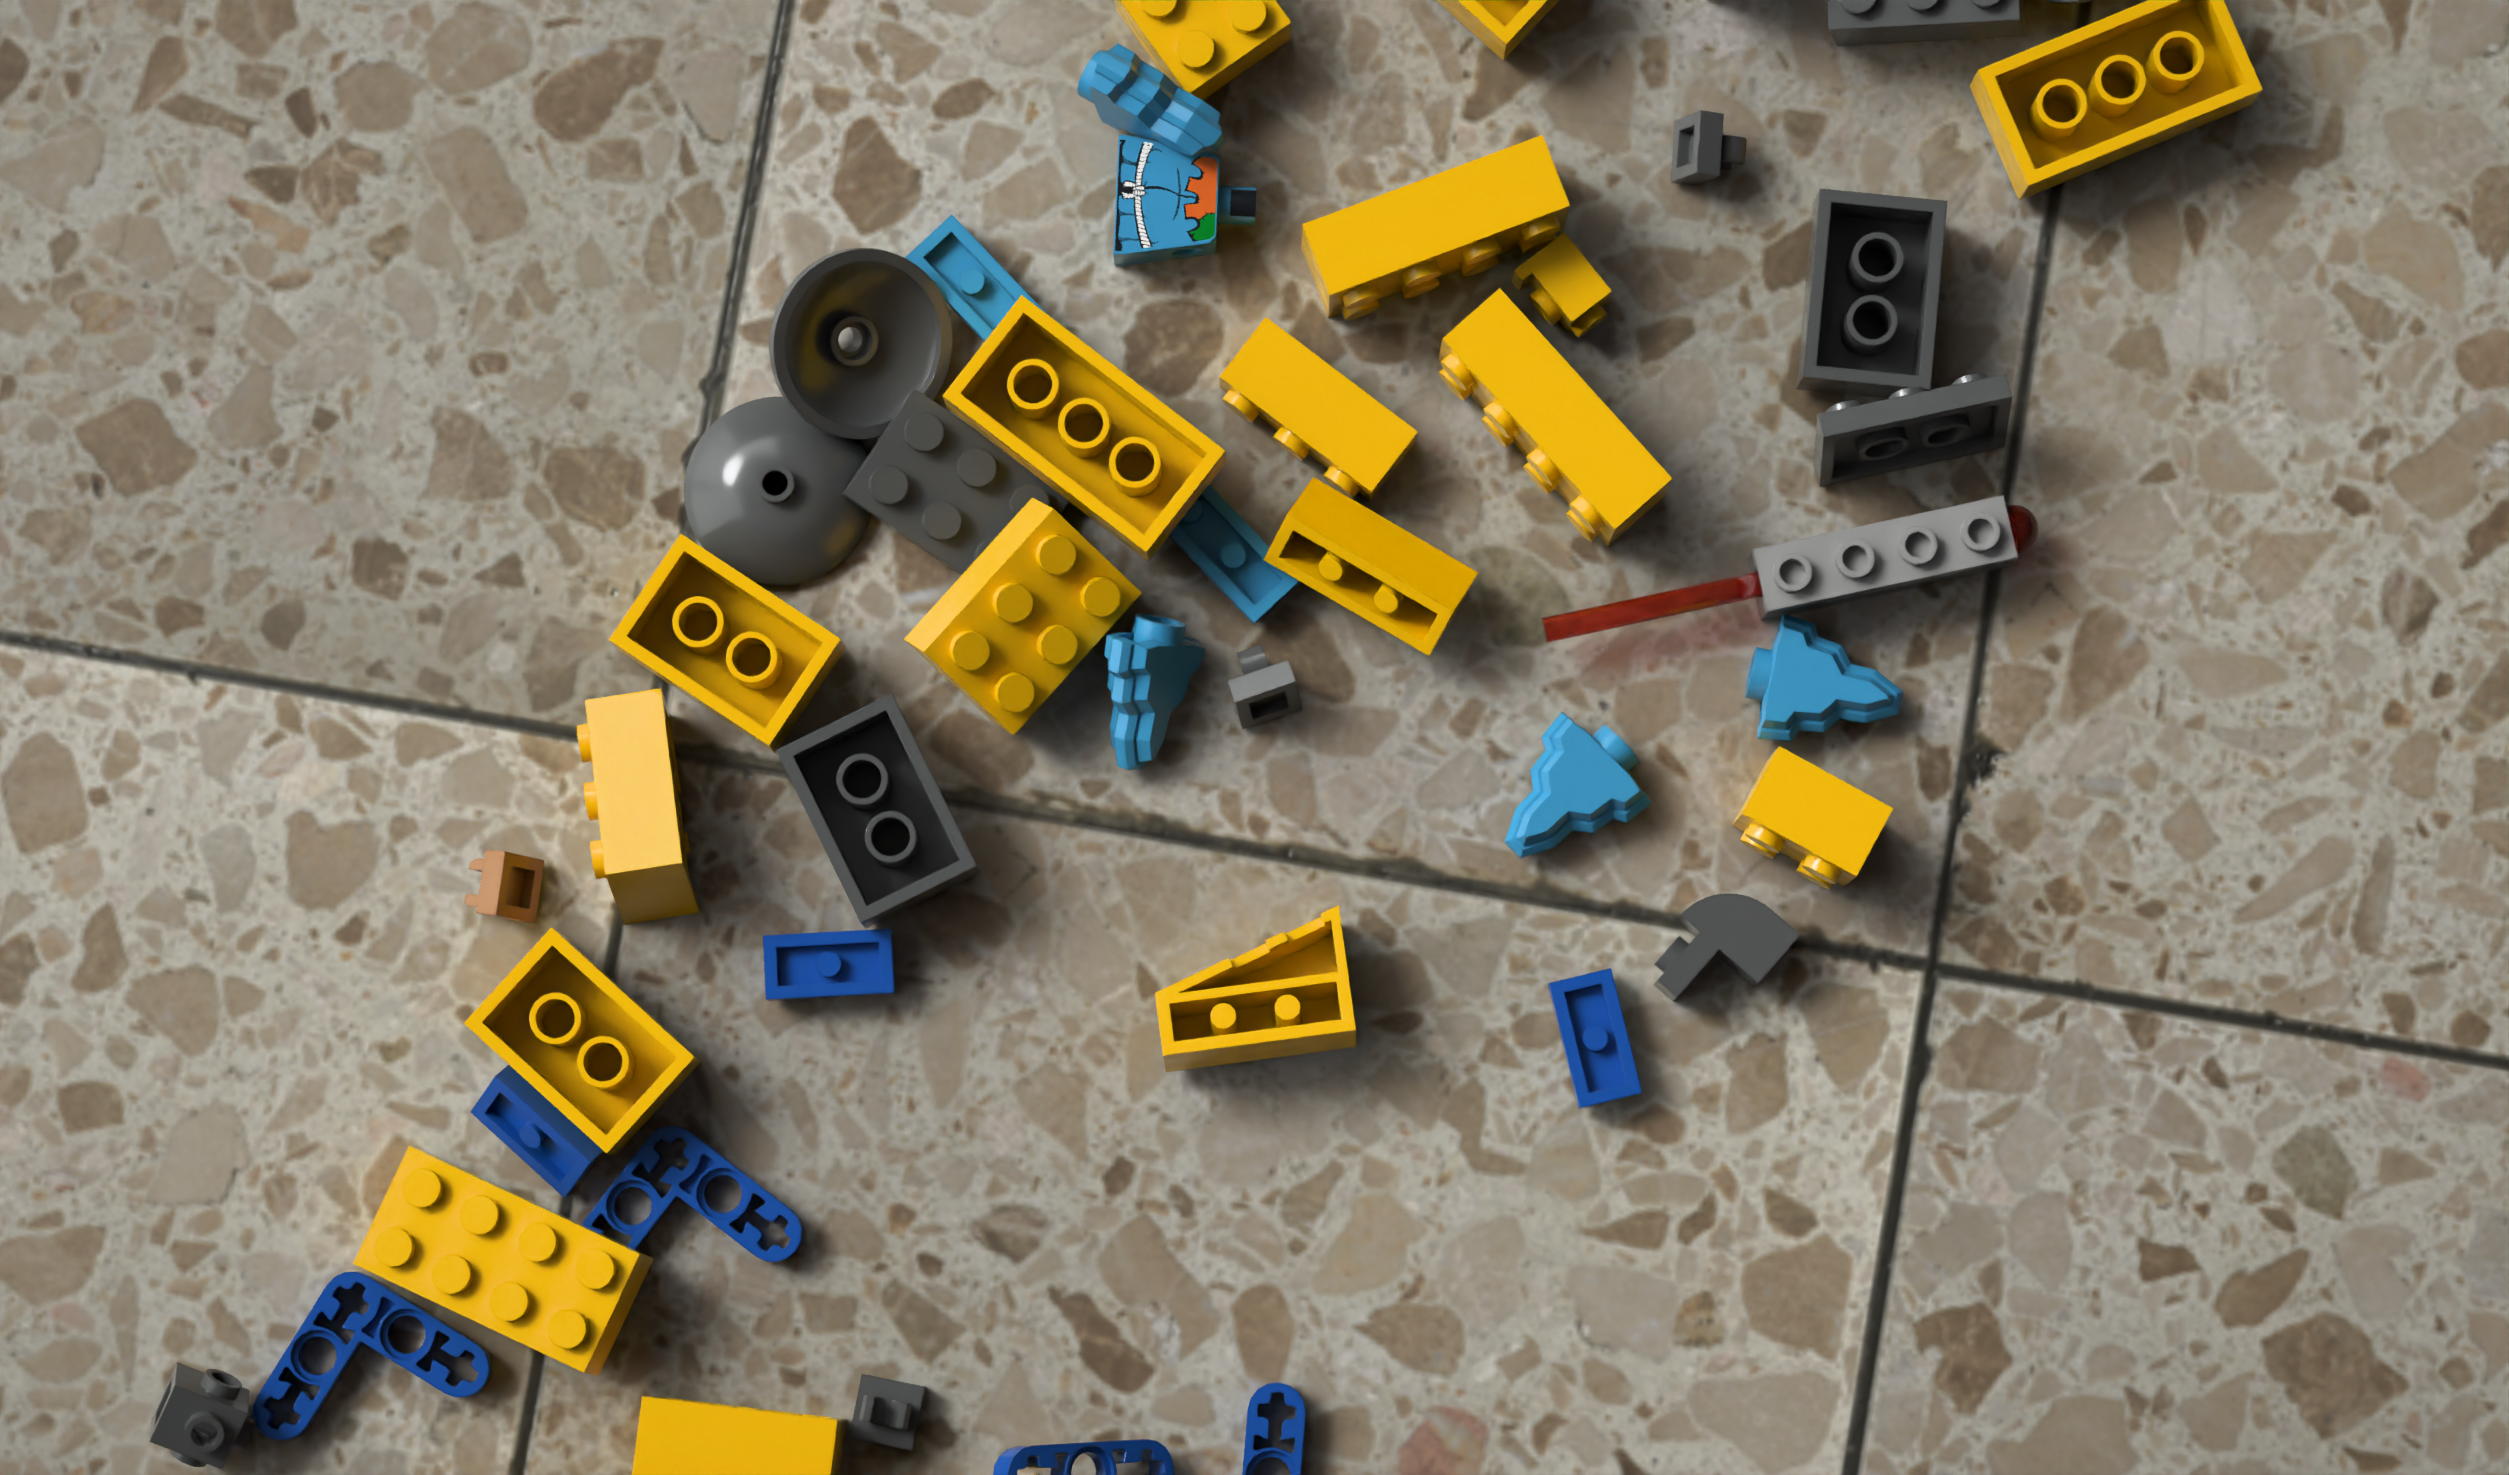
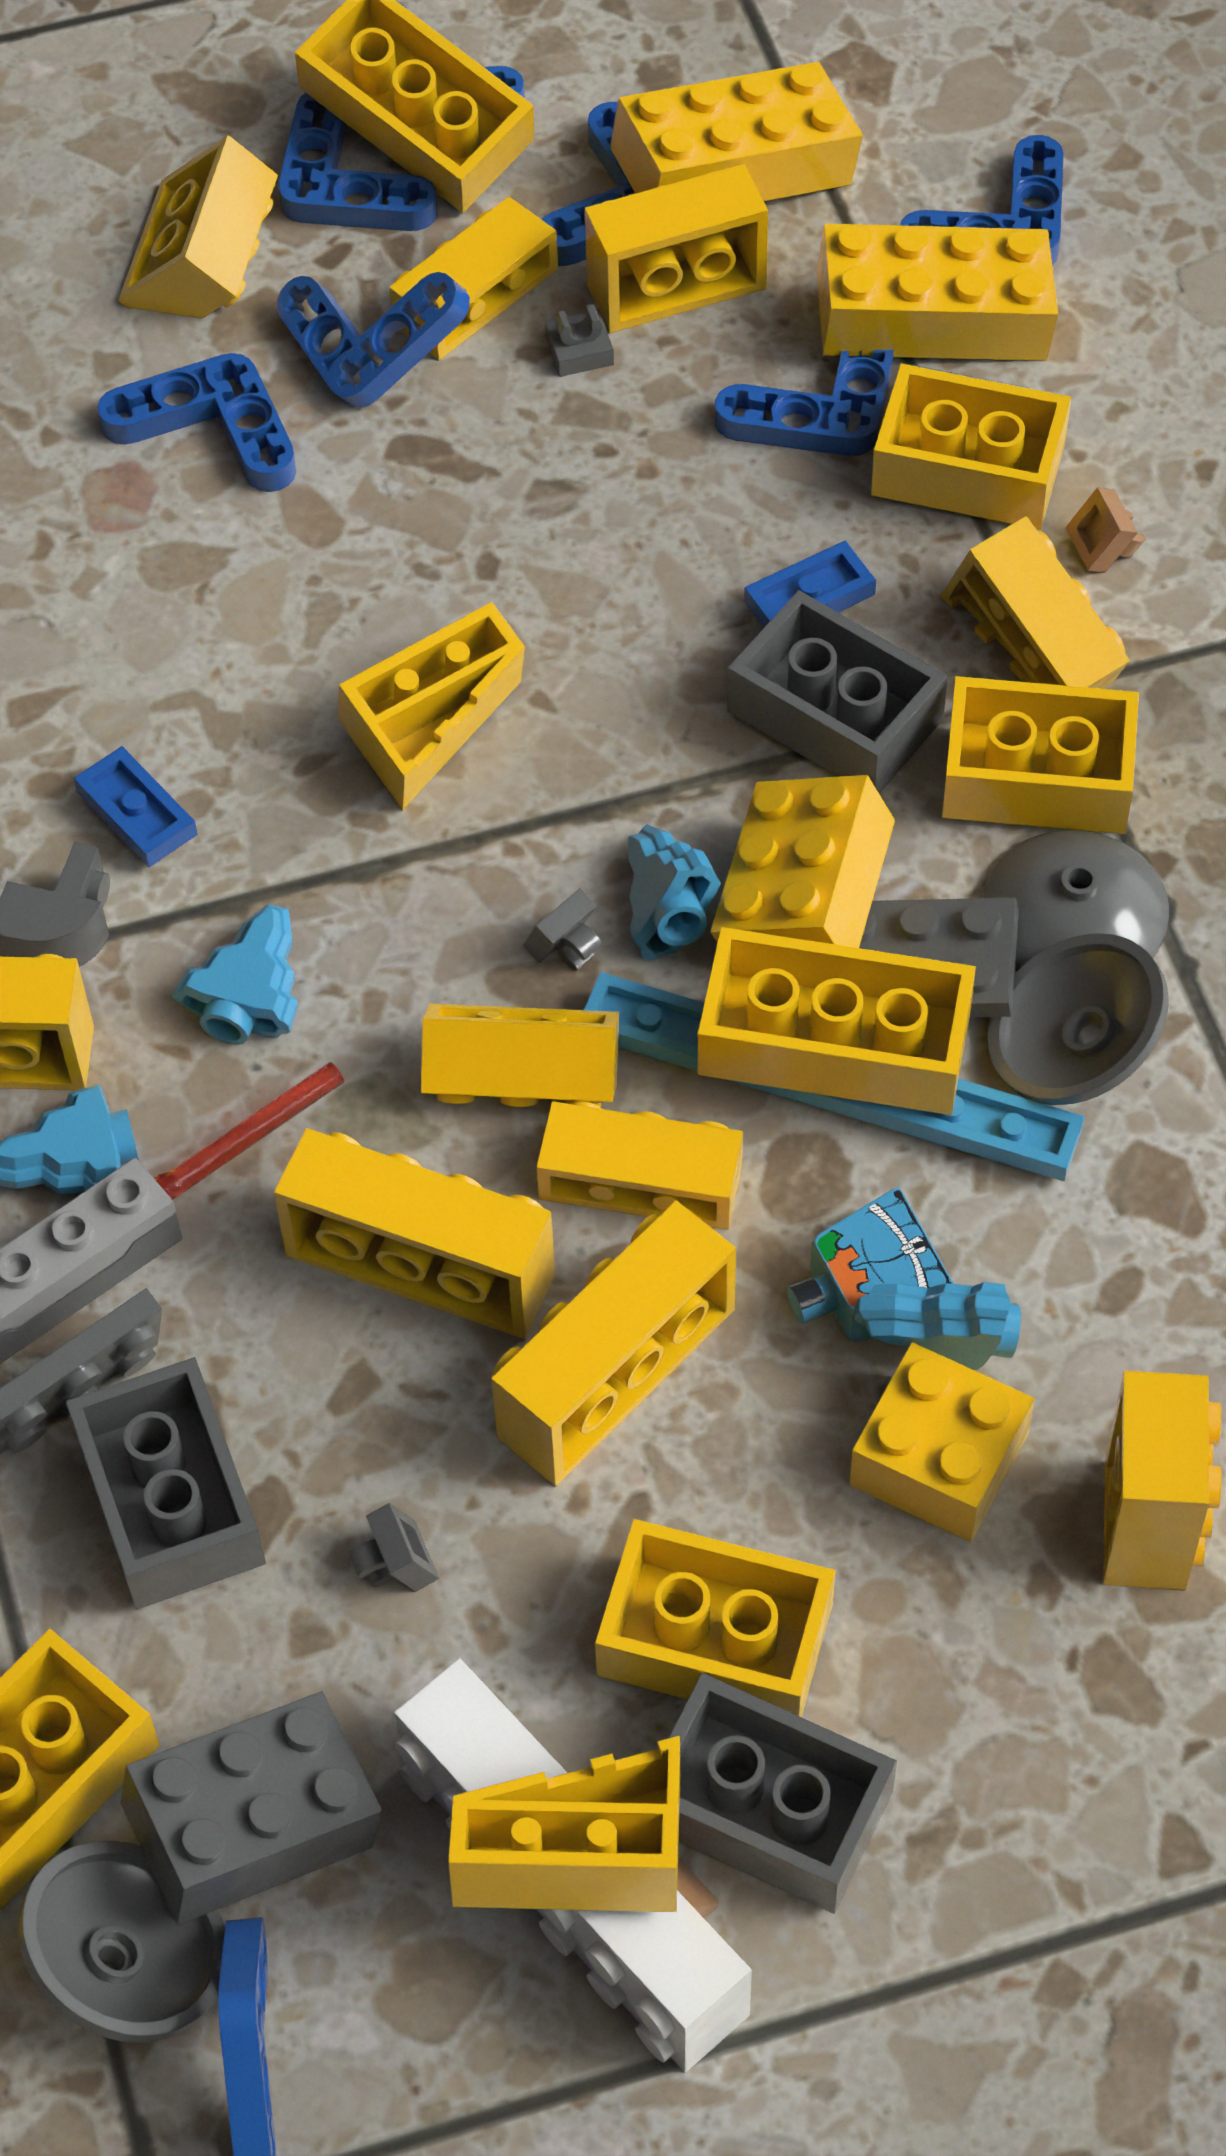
camera: 155 degrees right, 25 degrees down
dark grey brick [149,1362,256,1469] -> none
yellow brick [1512,232,1612,338] -> none

